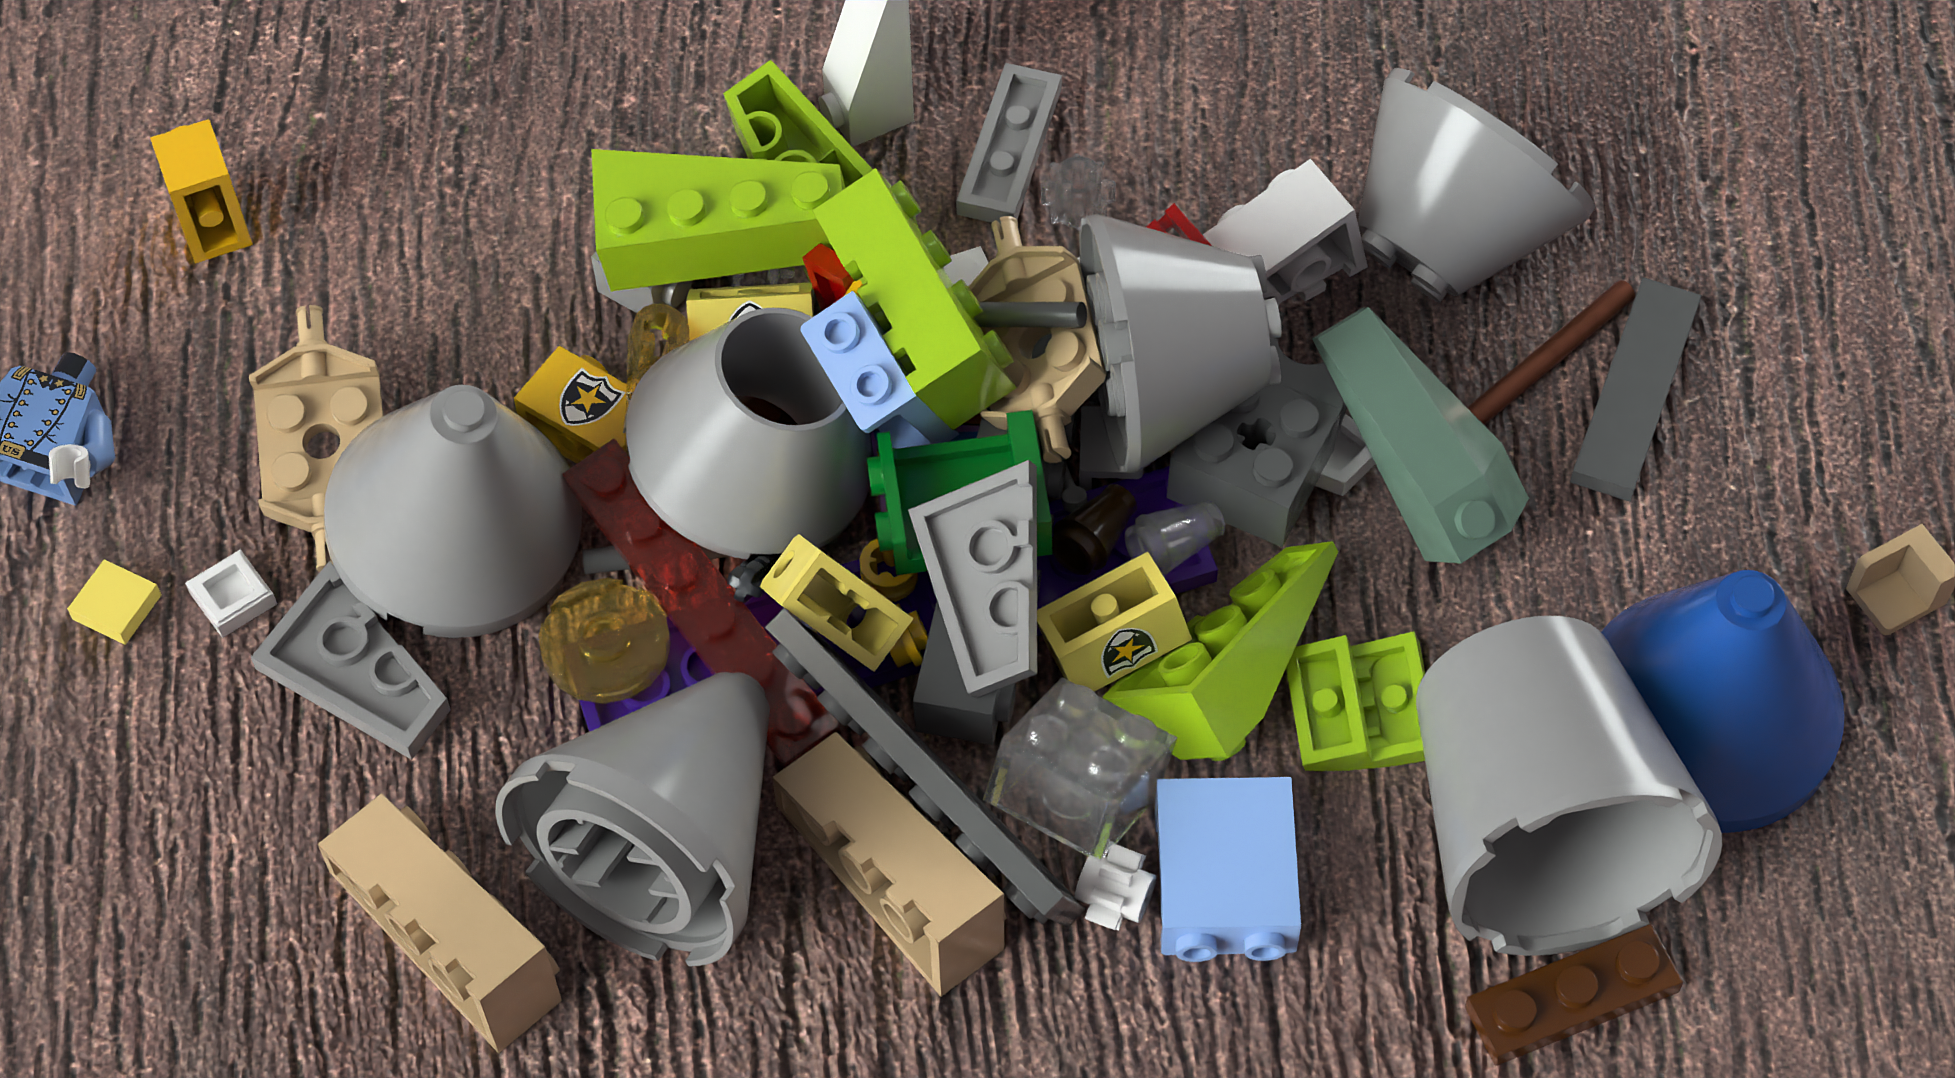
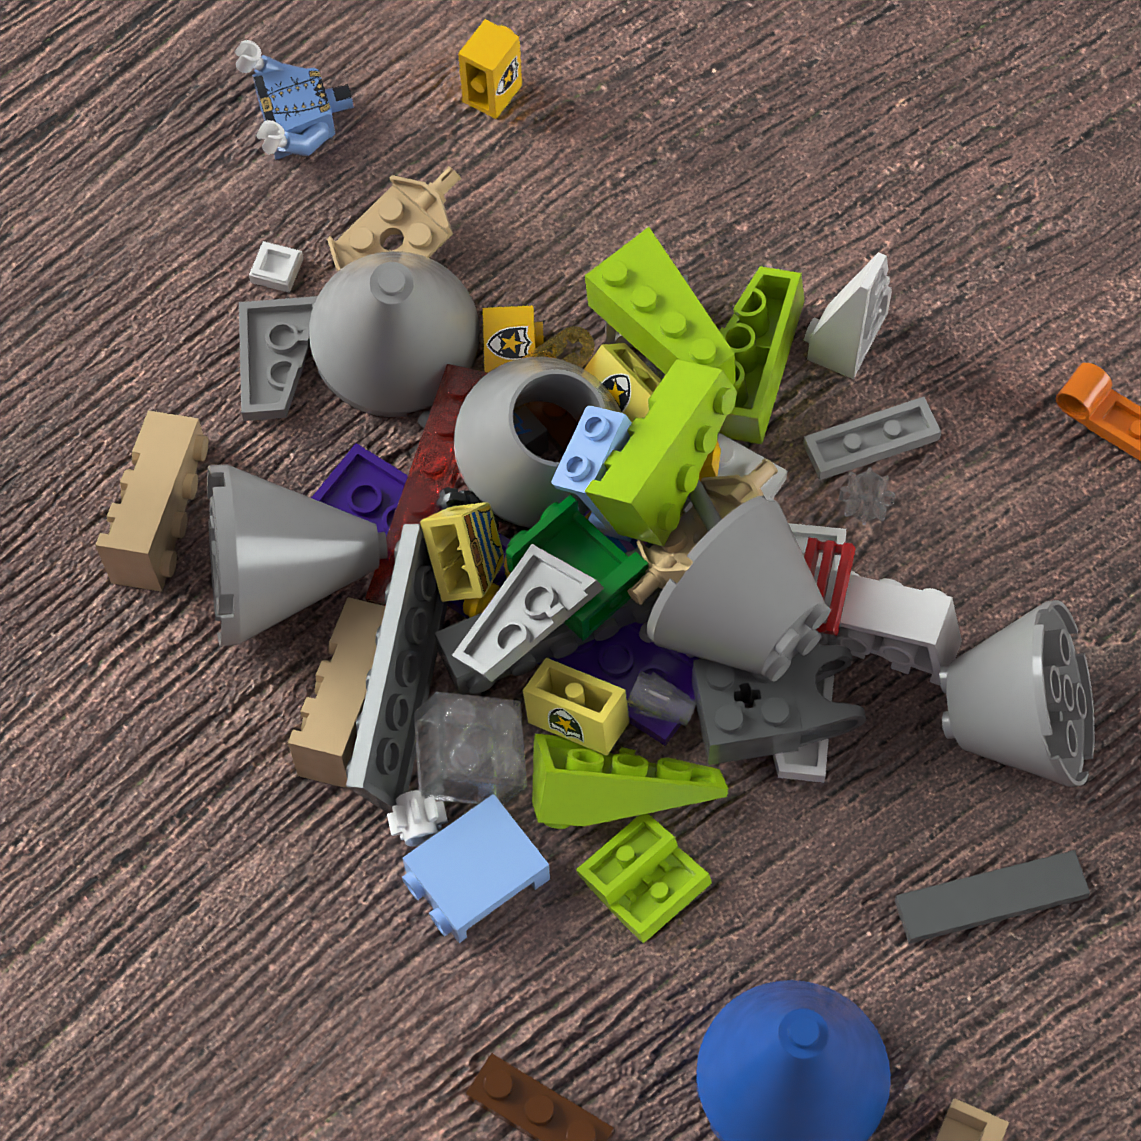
camera: 55 degrees right, 5 degrees up
light yellow tile [67,559,162,645] -> none
clear yellow tile [538,578,671,704] -> none
dark brown cone [1052,484,1137,575] -> none
sand green wedge [1312,307,1529,564] -> none
light grey cone [1416,616,1722,956] -> none
copper bar [1467,280,1635,425] -> none

